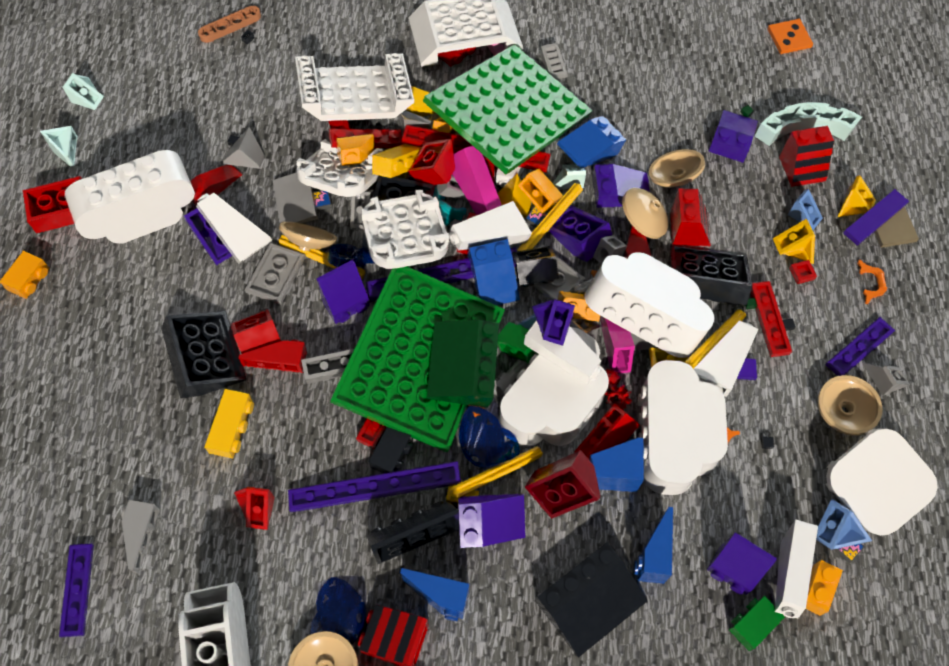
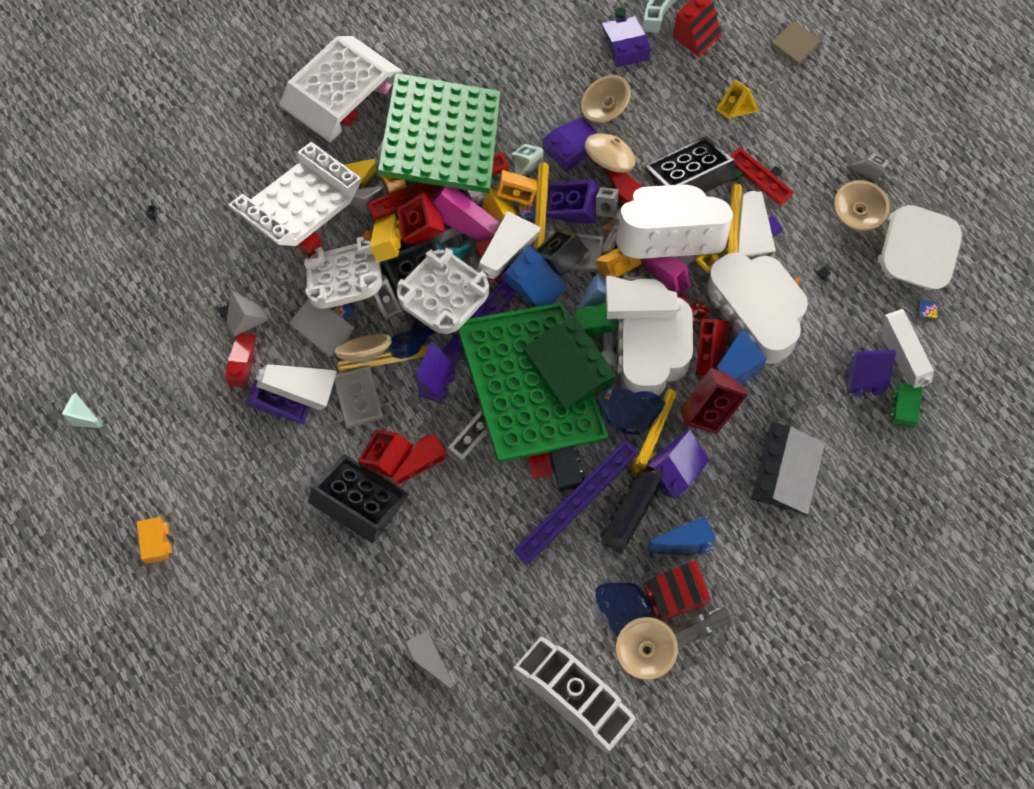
camera: 35 degrees left, 5 degrees up
red brick [23,176,82,234] -> none
dark purple tile [59,544,94,638] -> none
light aqua slope [63,73,104,110] -> none
white brick [65,150,195,244] -> none
nougat beam [198,6,261,43] -> none
yellow brick [204,389,254,459] -> none
red slope [234,487,275,530] -> none
red plate [328,129,403,148] -> none
light orange slope [336,134,374,166] -> none
dark purple slope [532,299,575,346] -> none
light grey slope [540,43,568,80] -> none
blue slope [557,116,626,169] -> none
blue slope [633,507,673,584] -> none
red slope [670,188,711,246] -> none
medium blue slope [788,189,823,230] -> none
red plate [789,260,817,284] -> none
light orange brick [806,560,843,616] -> none
medium blue slope [816,500,872,550] -> none
dark purple tile [825,317,895,376] -> none
yellow slope [838,175,876,217] -> none
dark purple tile [843,189,909,246] -> none
orange helmet [857,260,887,304] -> none

